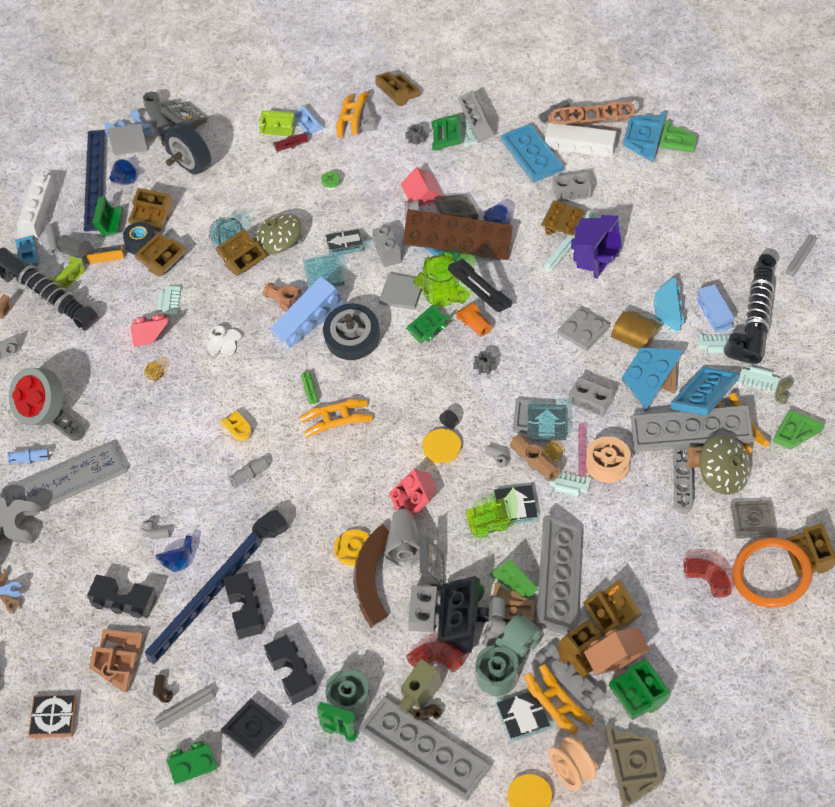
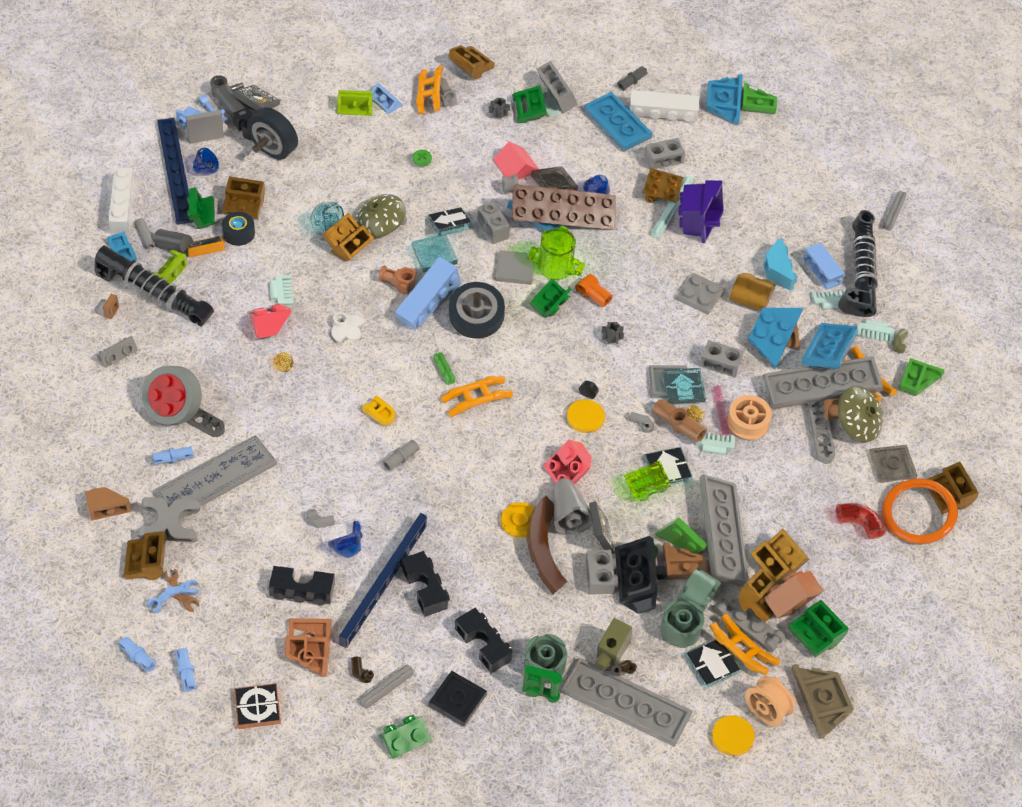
camera: 15 degrees left, 0 degrees up
pearl gold brick [135,232,186,276] -> none
black rock [252,510,289,539] -> none
dark red pin [273,132,308,152] -> none
clear red cylinder [406,641,466,672] -> none
black container [448,258,513,312] -> none
light grey bar [482,597,506,647] -> none
nougat piece [548,102,635,126] -> none

